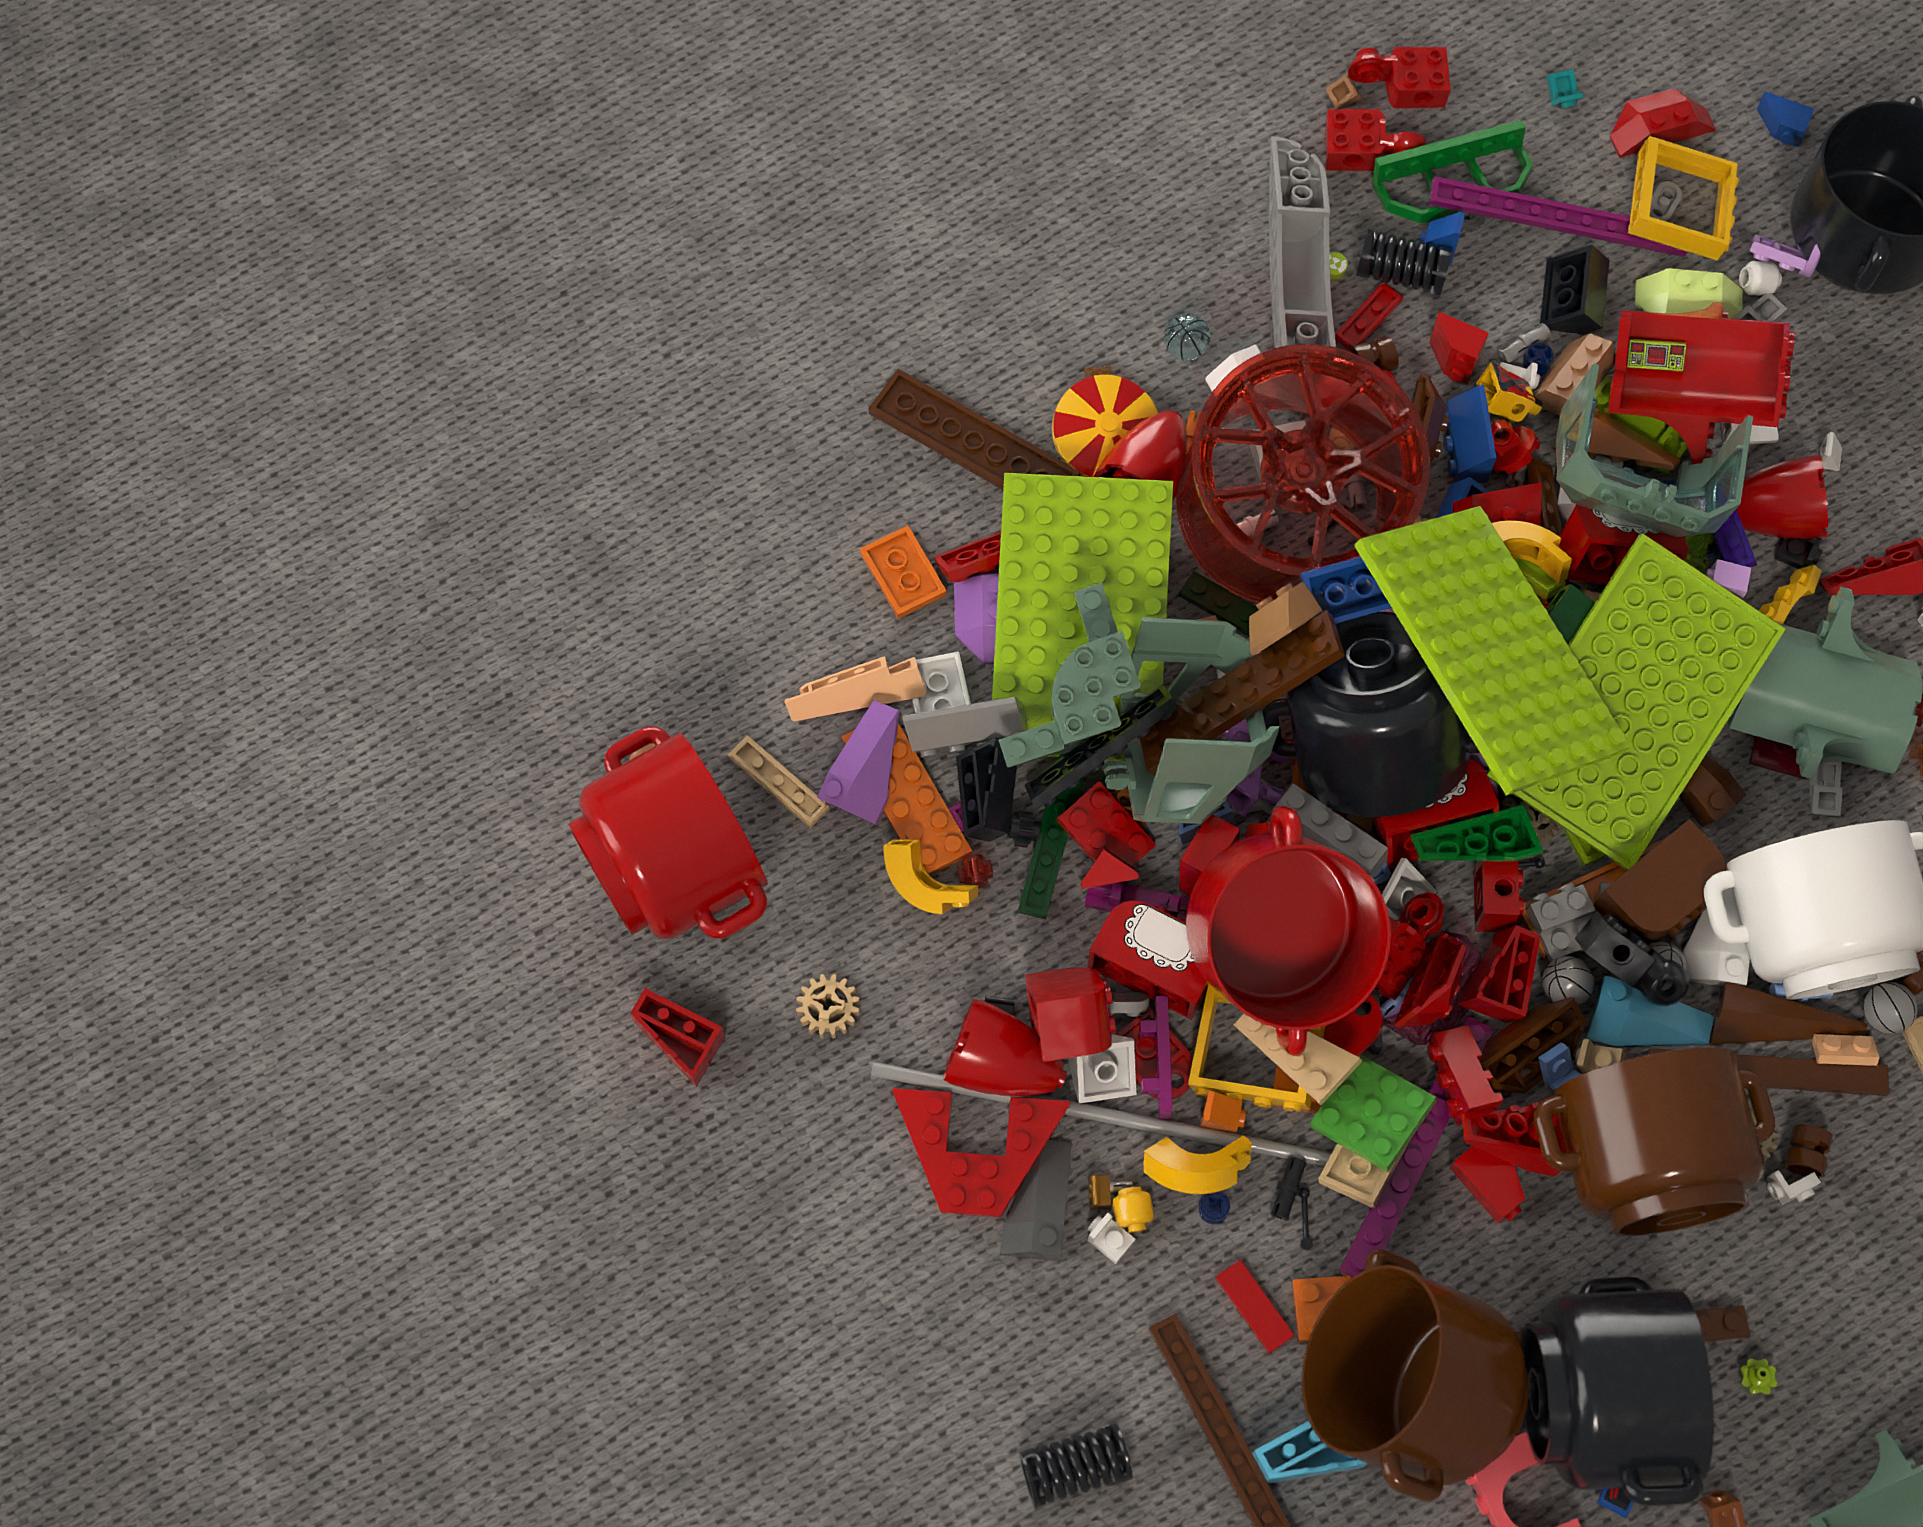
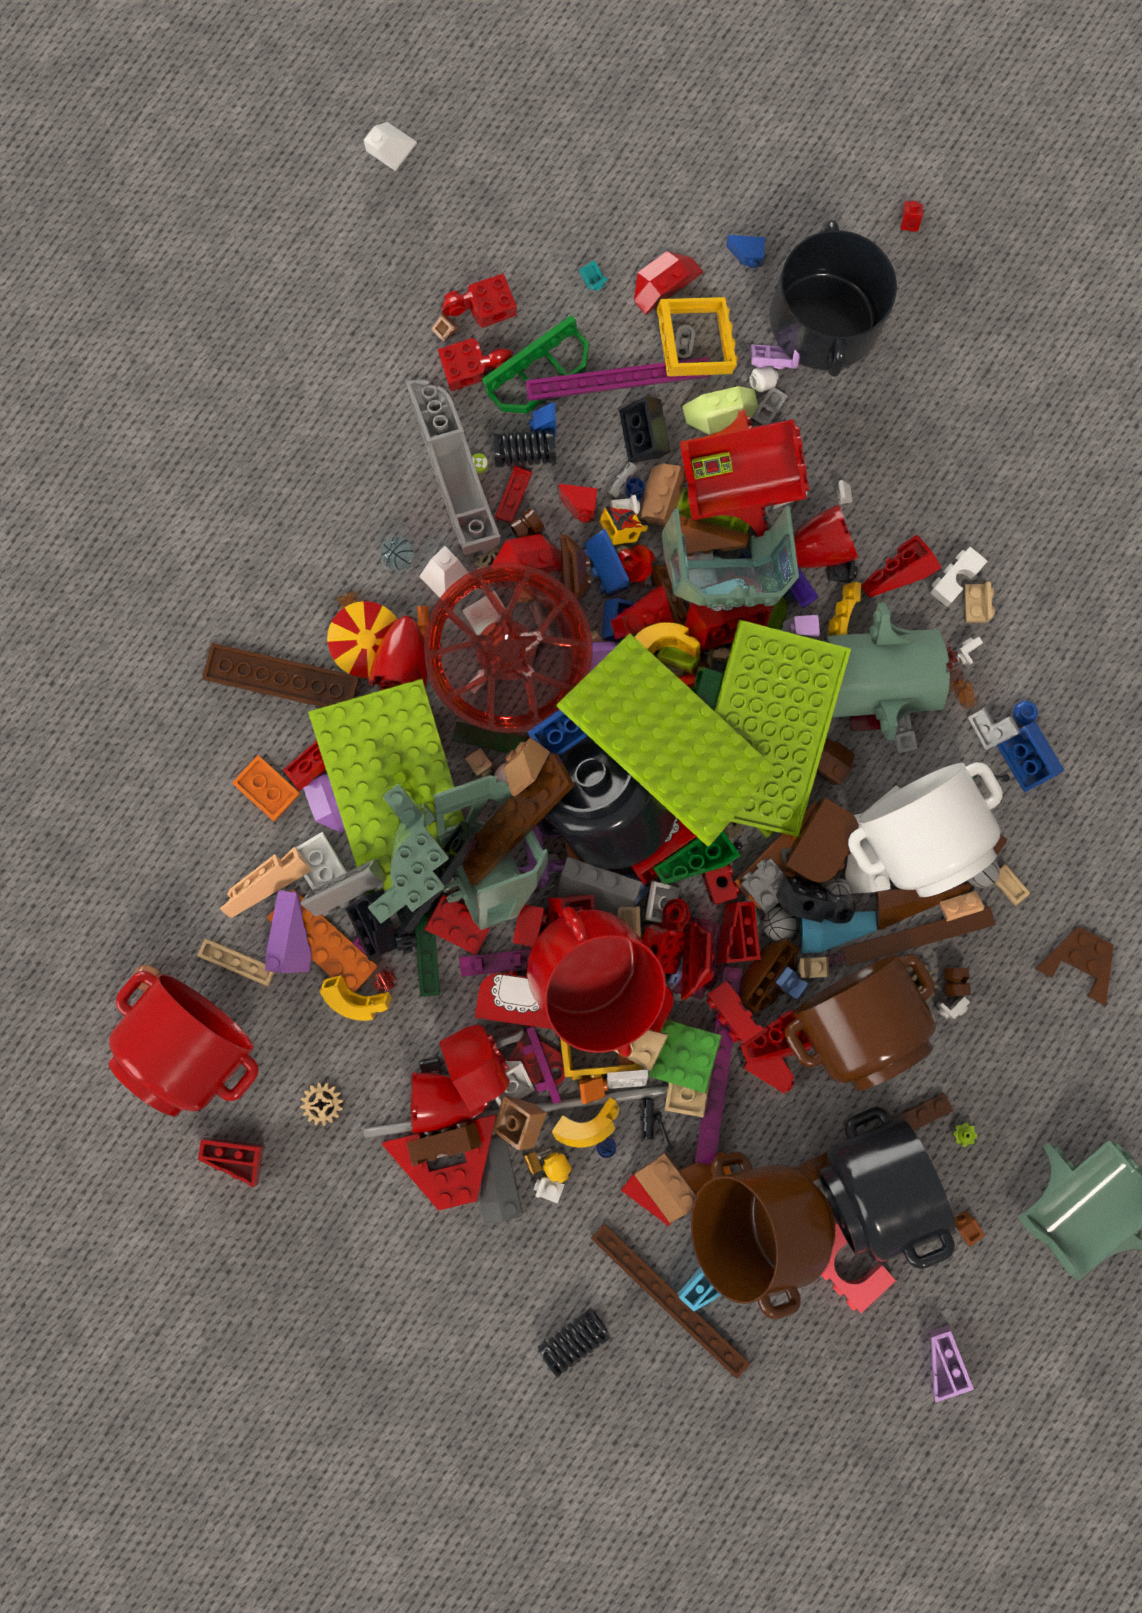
camera: 20 degrees left, 15 degrees up
red slope [1081,848,1140,889] -> none
none -> reddish brown wedge [406,1121,482,1166]
none -> medium nougat slope [493,1096,547,1151]
none -> white tile [607,1070,648,1089]
none -> medium nougat slope [634,1150,698,1223]

